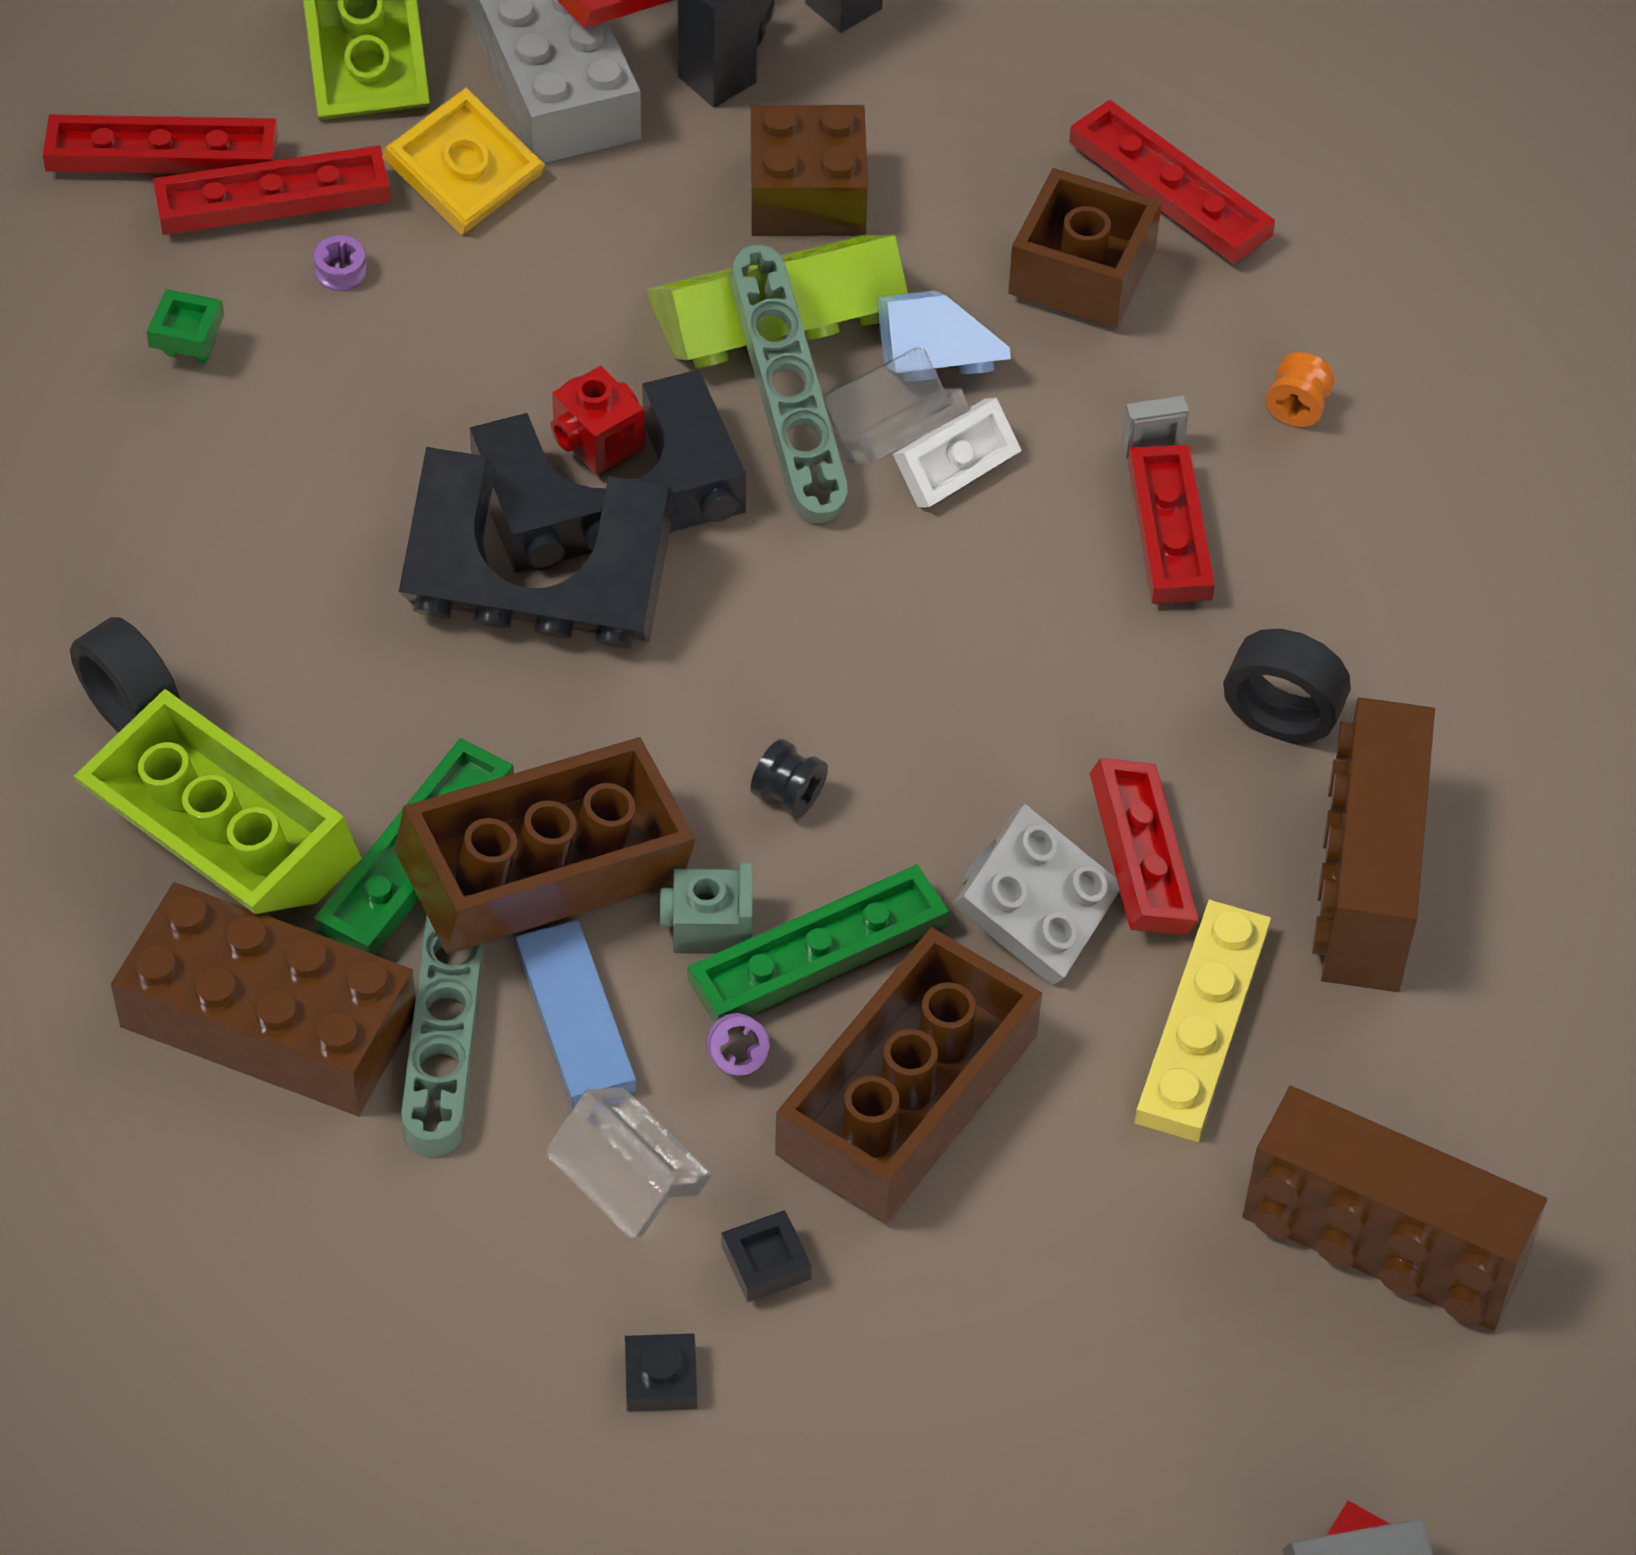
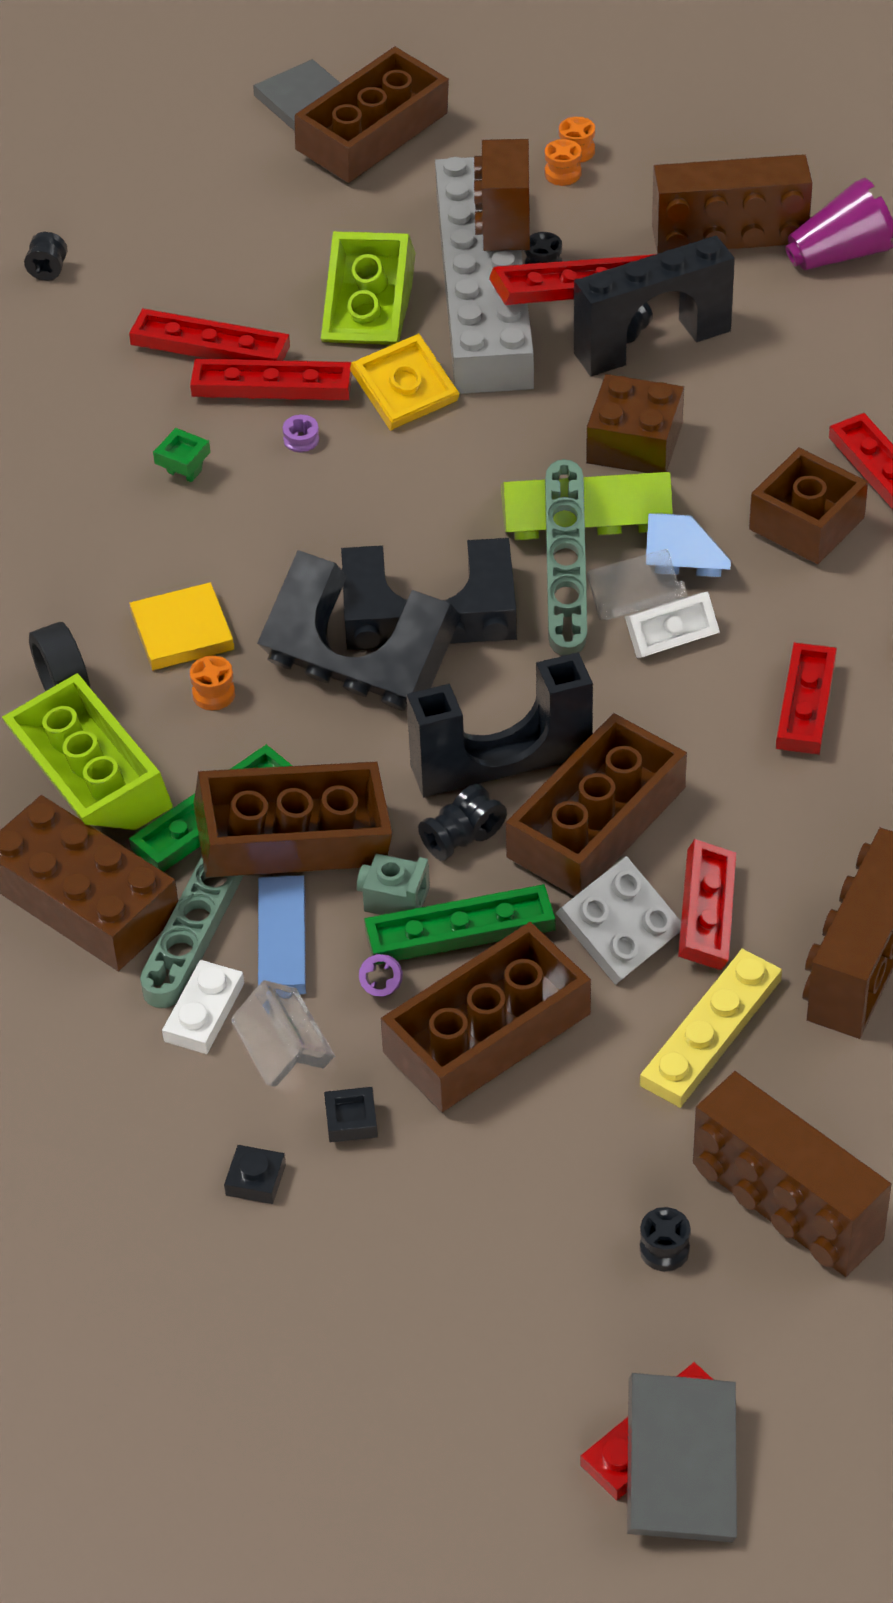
camera: 20 degrees right, 5 degrees down
red brick [550,365,645,476] -> none
light grey tile [1121,395,1189,459] -> none
black tyre [1223,628,1351,743] -> none
none -> yellow tile [129,582,234,671]
none -> white plate [162,960,244,1054]
none -> orange wheel [190,655,235,711]
none -> black arch [406,652,593,798]
none -> black wheel [418,804,475,861]
none -> reddish brown brick [506,713,687,896]
none -> black wheel [639,1207,691,1272]

